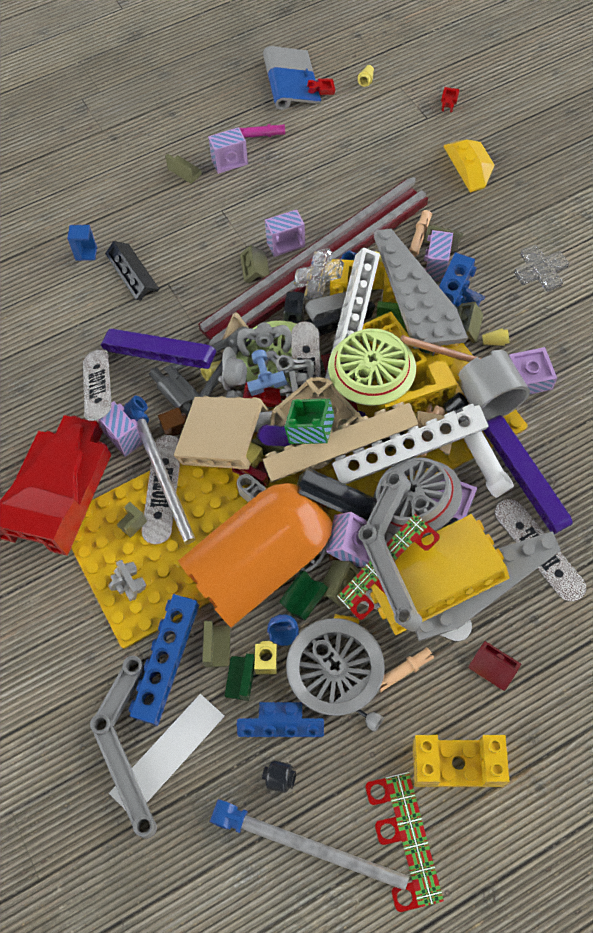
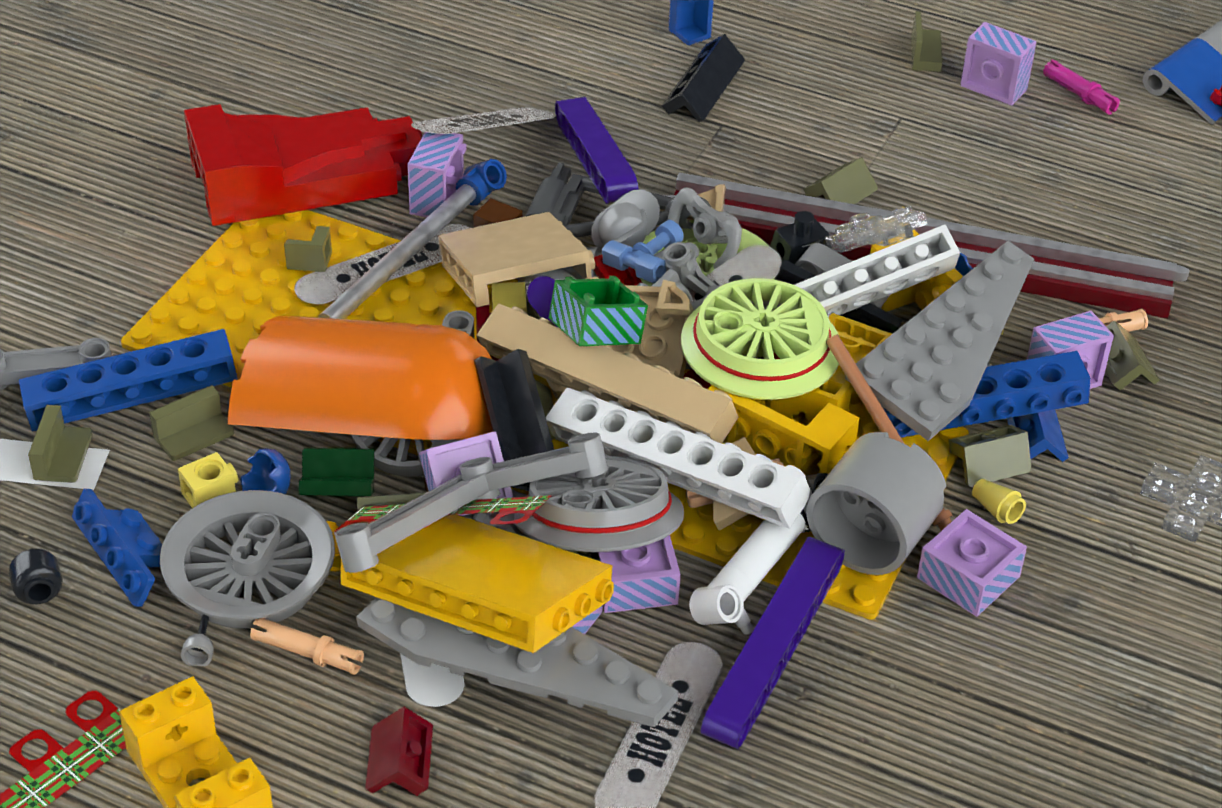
camera: 50 degrees right, 20 degrees down
light grey hips [109,560,146,601] -> none
dark green panel [224,653,255,701] -> none
lavender container [265,209,305,257] -> none
none -> olive panel [28,405,93,483]

